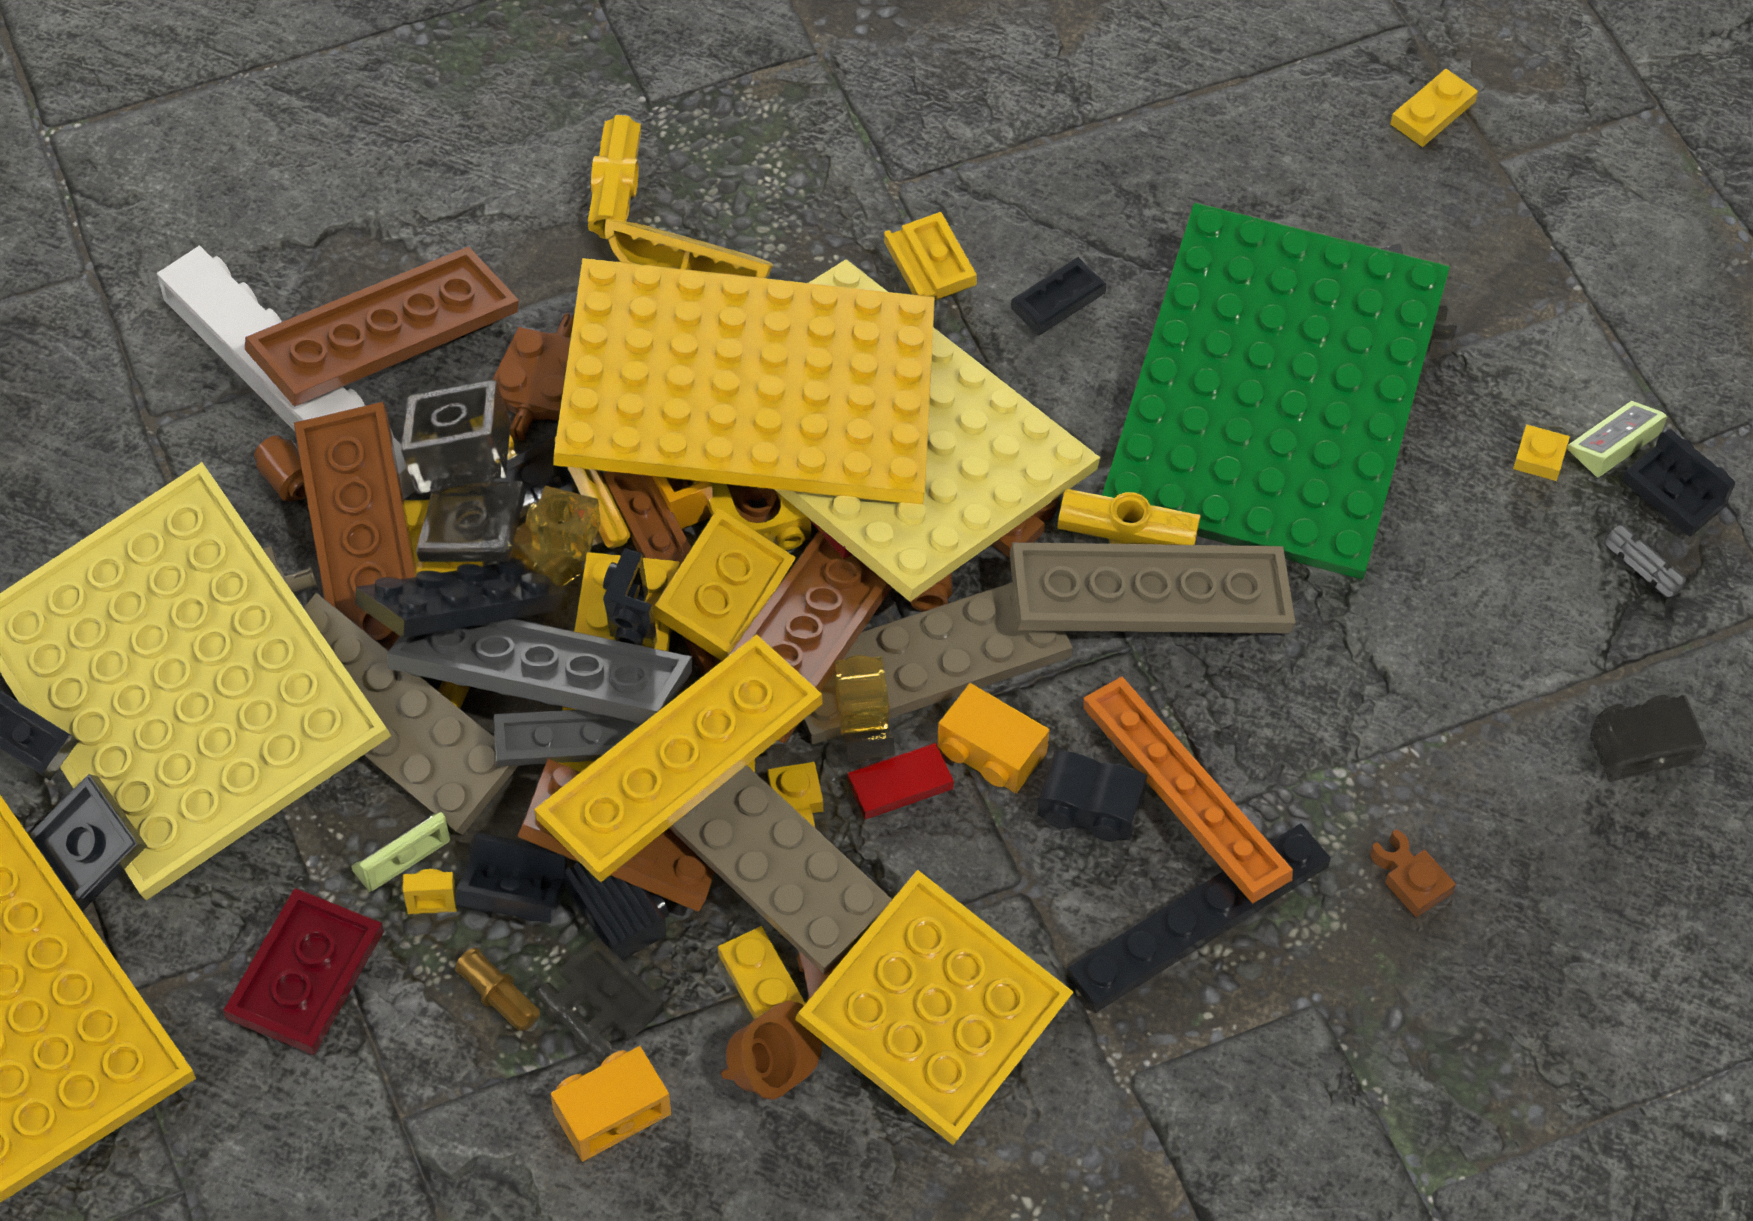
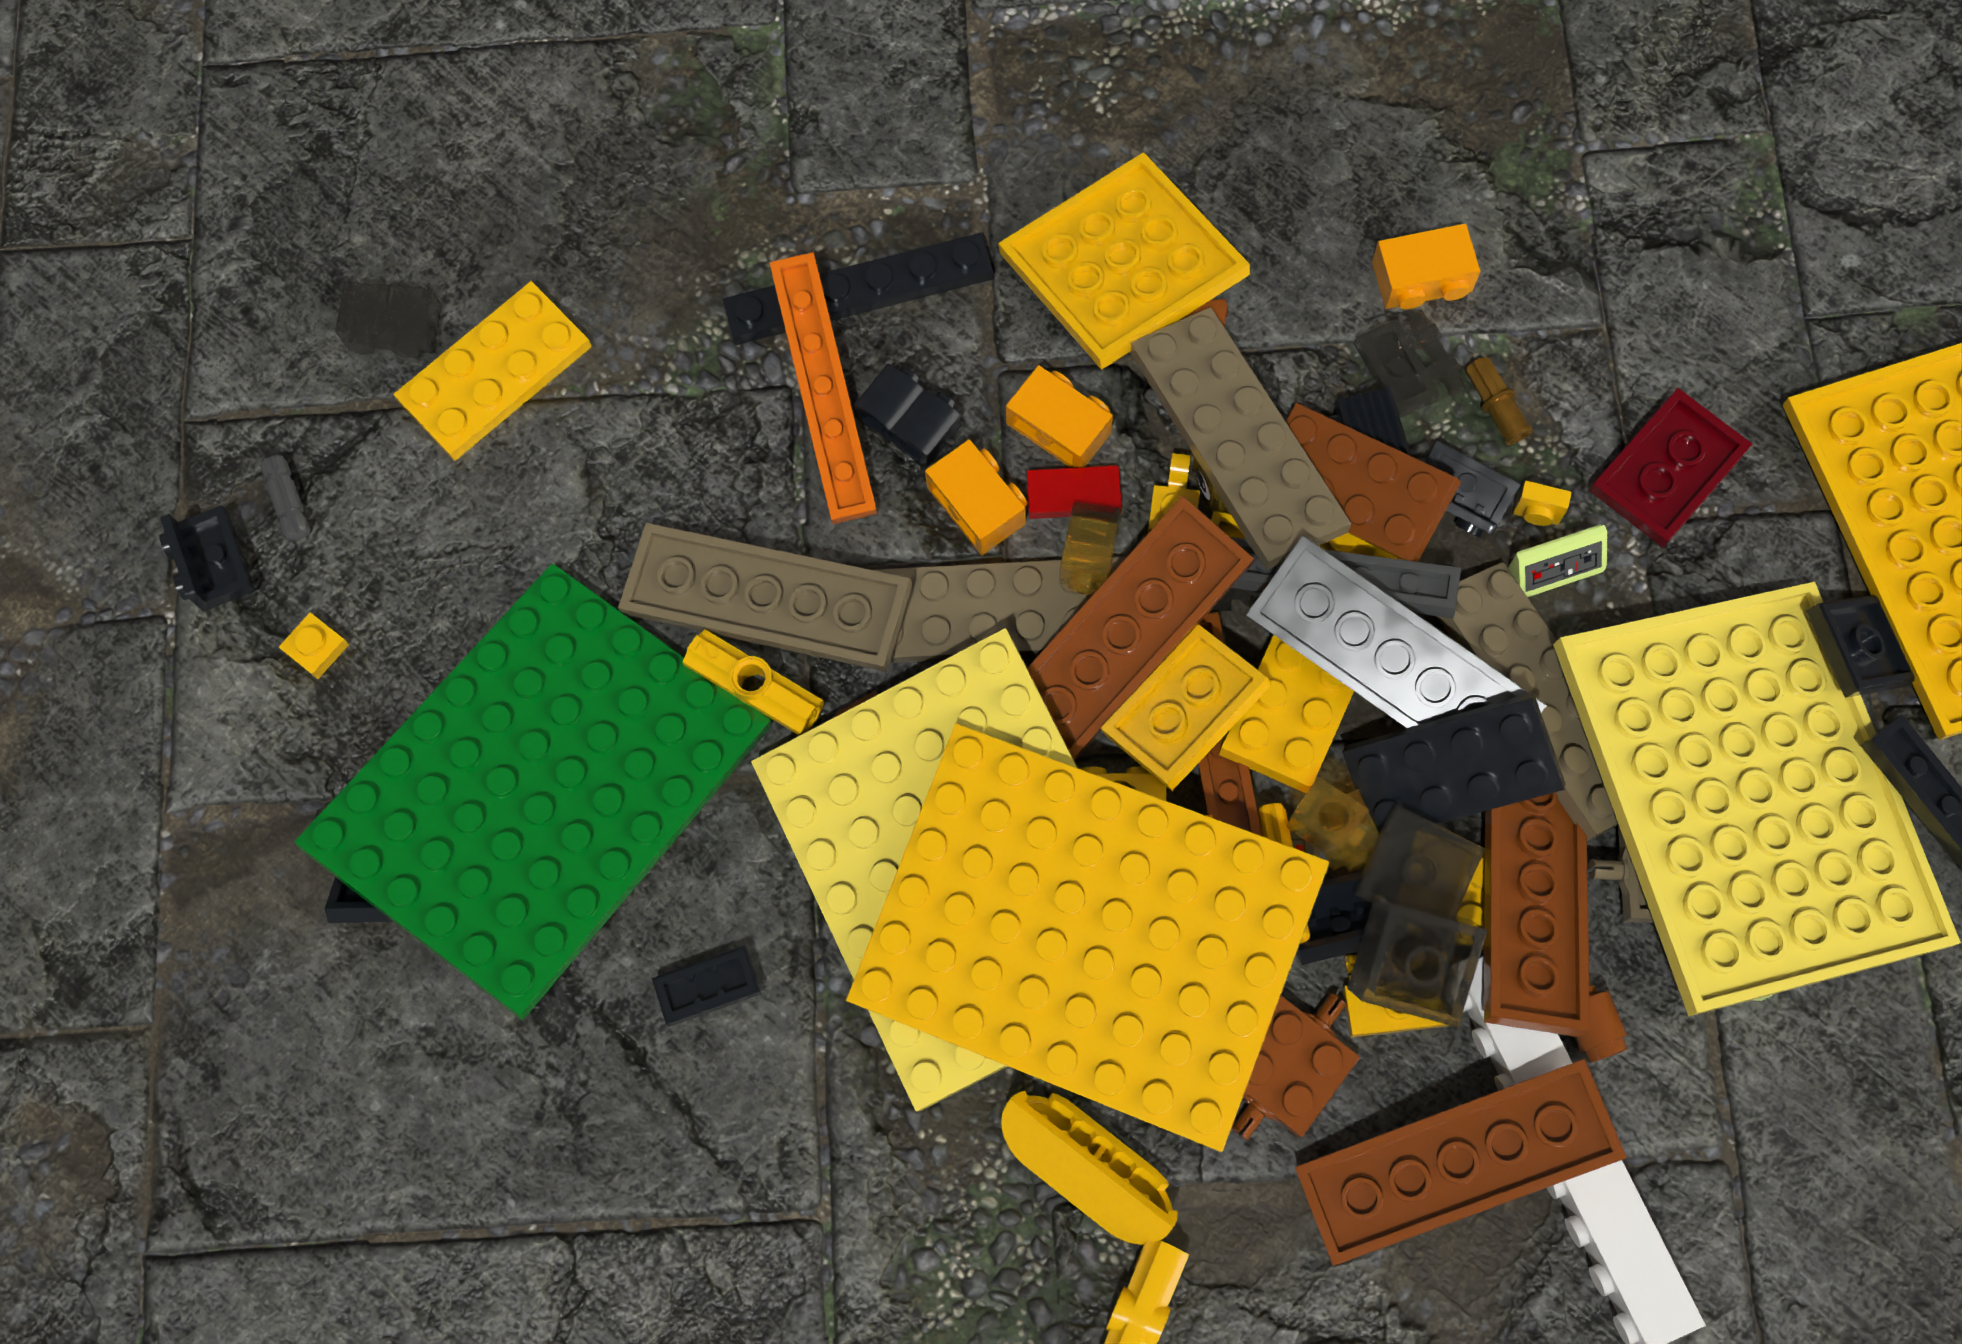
camera: 155 degrees left, 15 degrees up
yellow plate [534,634,823,882] -> none
black bracket [603,548,658,649] -> none
yellow plate [718,926,806,1019] -> none
dark orange piece [720,1001,822,1100] -> none
yellow plate [884,212,977,299] -> none
dark orange plate [1370,829,1456,918] -> none
yellow plate [1390,69,1478,147] -> none
yellowish green slope [1567,401,1667,478] -> none
none -> yellow plate [393,281,592,462]
none -> light orange brick [1006,365,1113,468]

